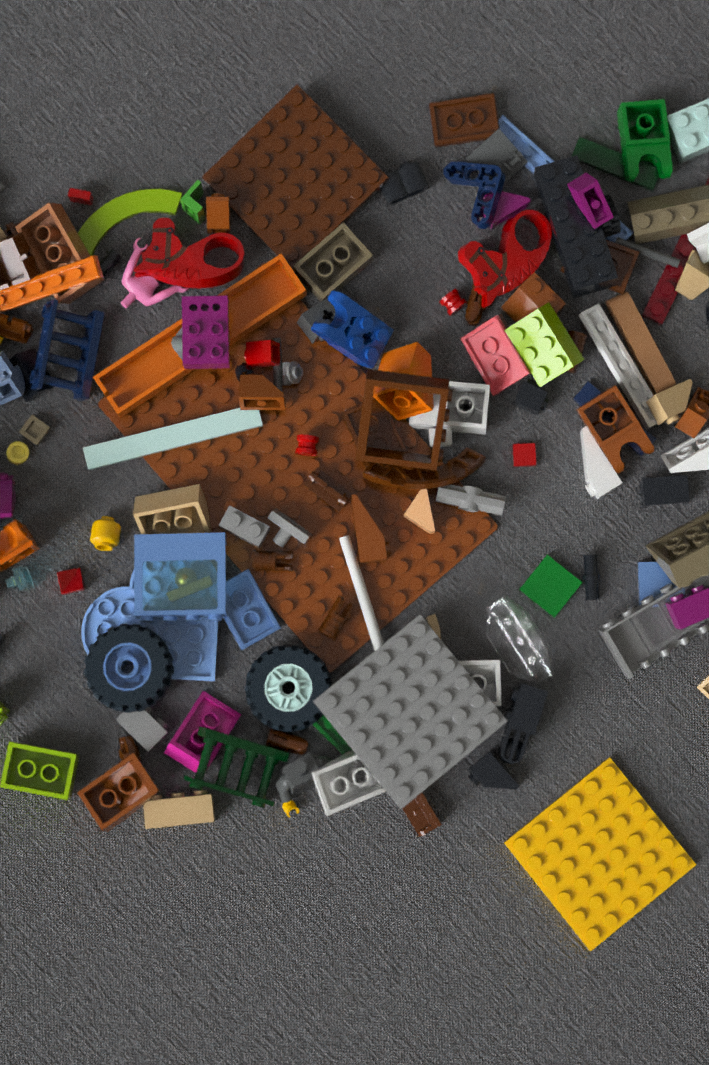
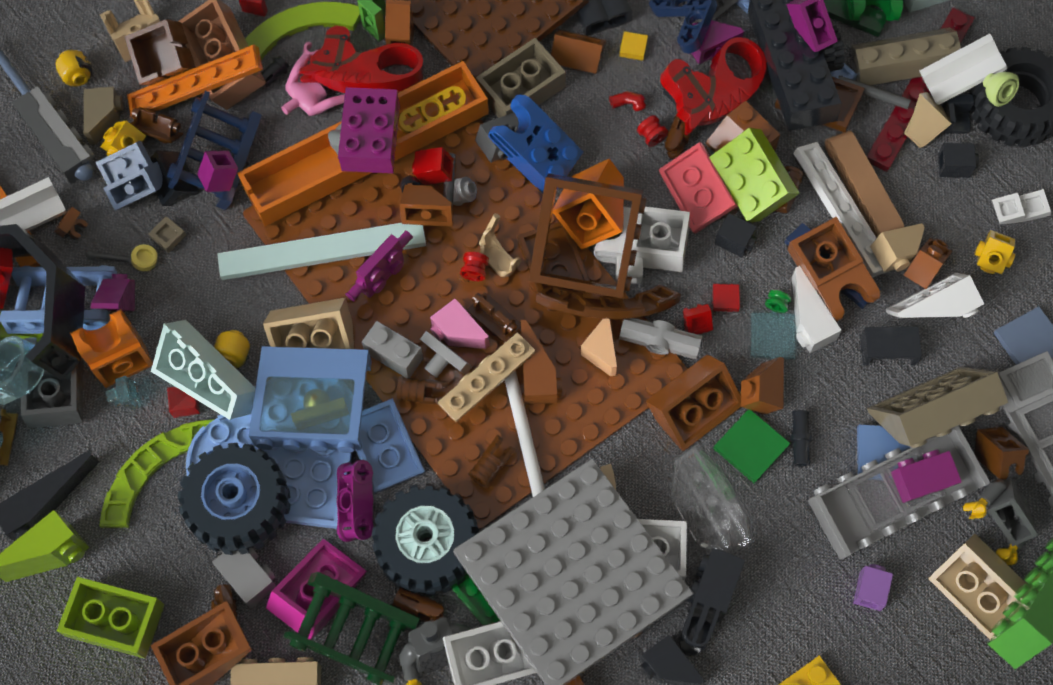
camera: 10 degrees right, 15 degrees down
none -> lime tile [99,419,215,528]
none -> light aqua wedge [151,320,256,420]
none -> magenta brick [197,151,238,192]
none -> magenta piece [336,460,374,542]
none -> magenta plate [345,230,413,302]
none -> yellow beam [398,86,466,133]
none -> bright pink slope [430,299,490,349]
none -> tan bracket [438,332,535,422]
none -> tan helmet [479,213,522,278]
none -> dark orange panel [551,30,606,73]
none -> red arm [609,91,646,111]
none -> yellow tile [619,32,648,61]
none -> dark orange slope [646,354,741,451]
none -> red tile [683,304,713,335]
none -> dark orange slope [741,357,784,414]
none -> clear light blue piece [751,311,795,360]
none -> green bush [765,290,791,313]
none -> medium lavender brick [853,564,893,611]

